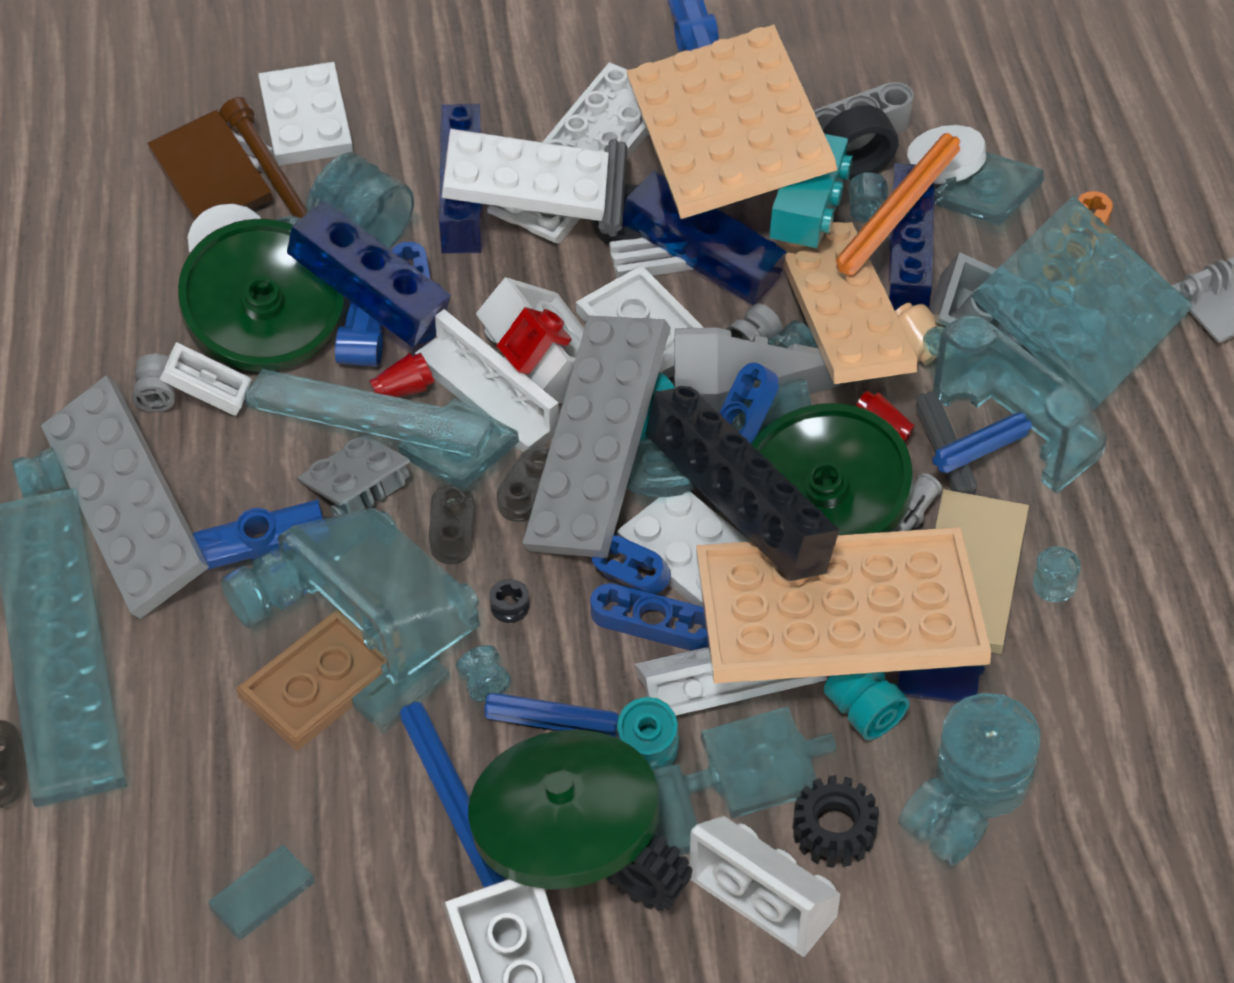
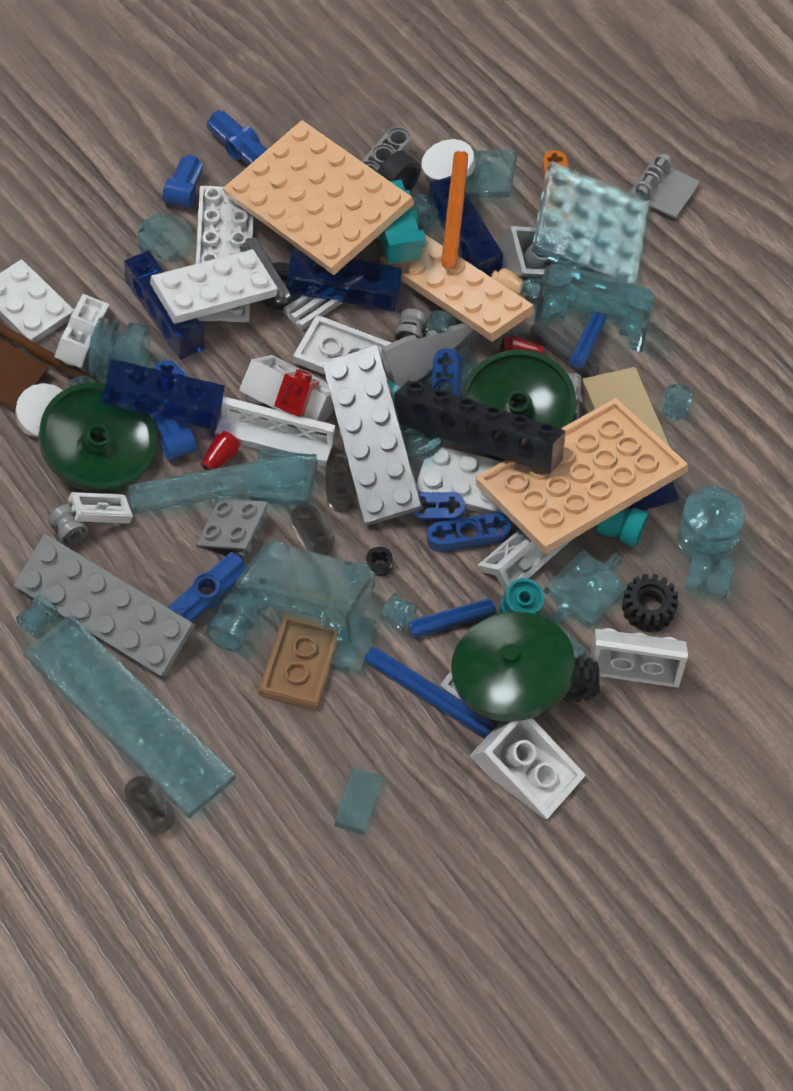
camera: 35 degrees left, 5 degrees up
none -> white slope [54,294,109,368]
none -> clear light blue tile [137,213,193,263]
none -> blue piece [162,155,203,209]

